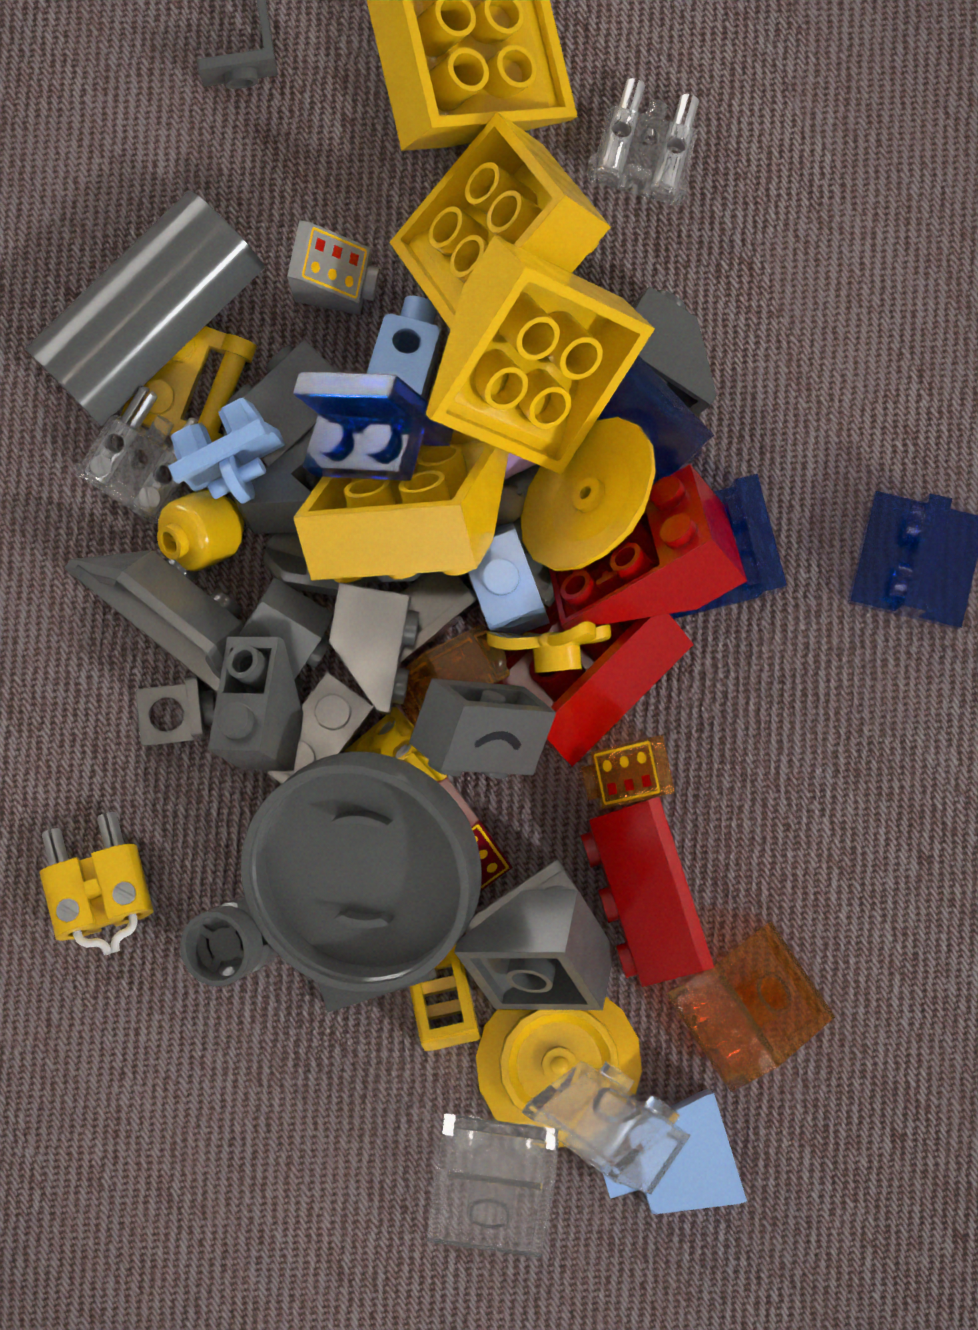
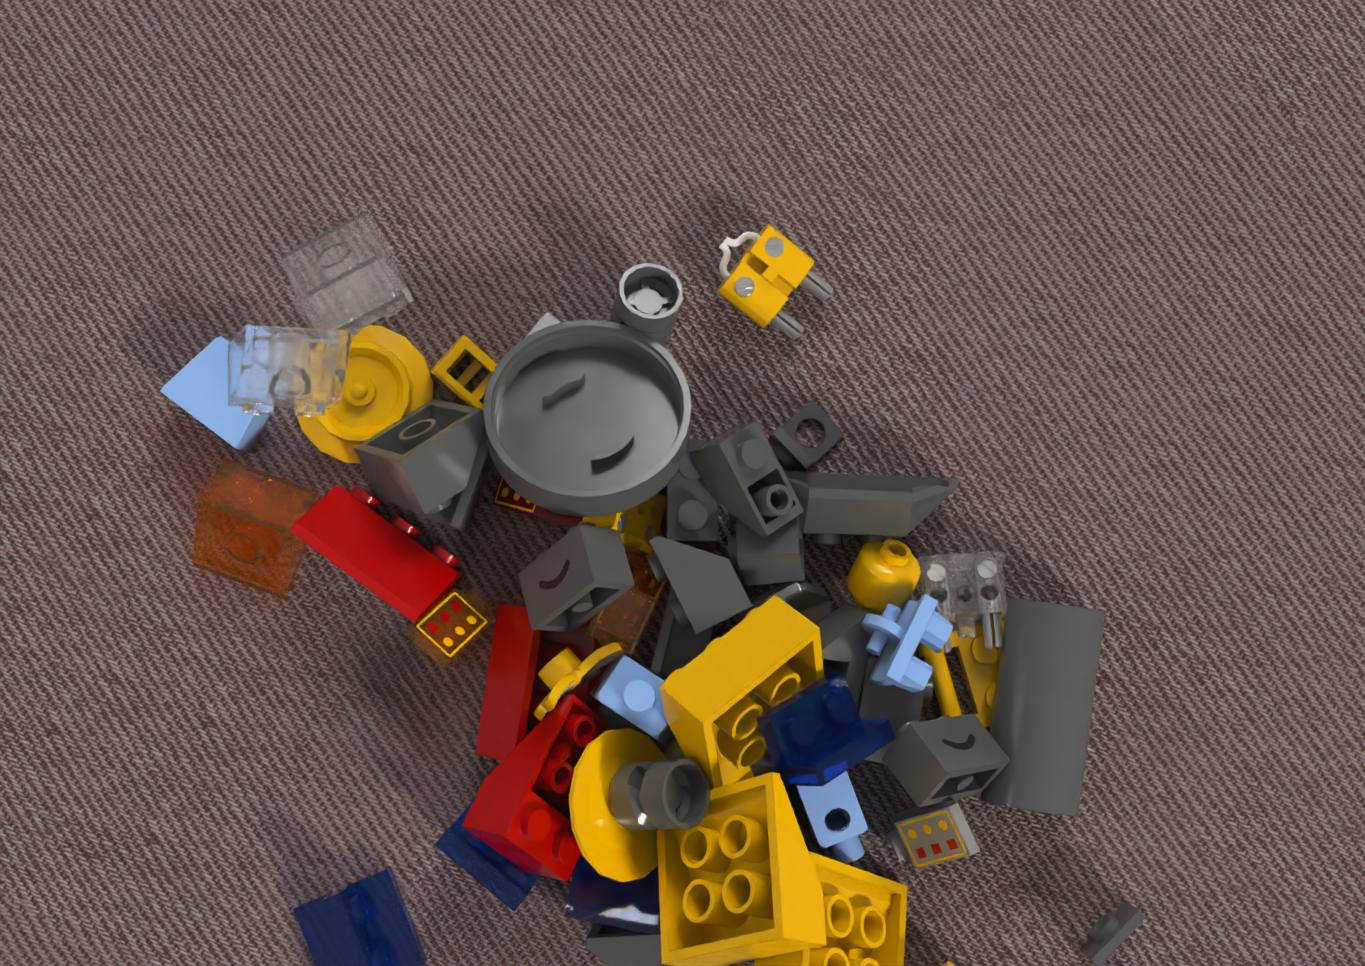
camera: 150 degrees right, 0 degrees up
none -> dark grey wheel [609,758,710,830]
none -> dark grey brick [882,713,1011,807]

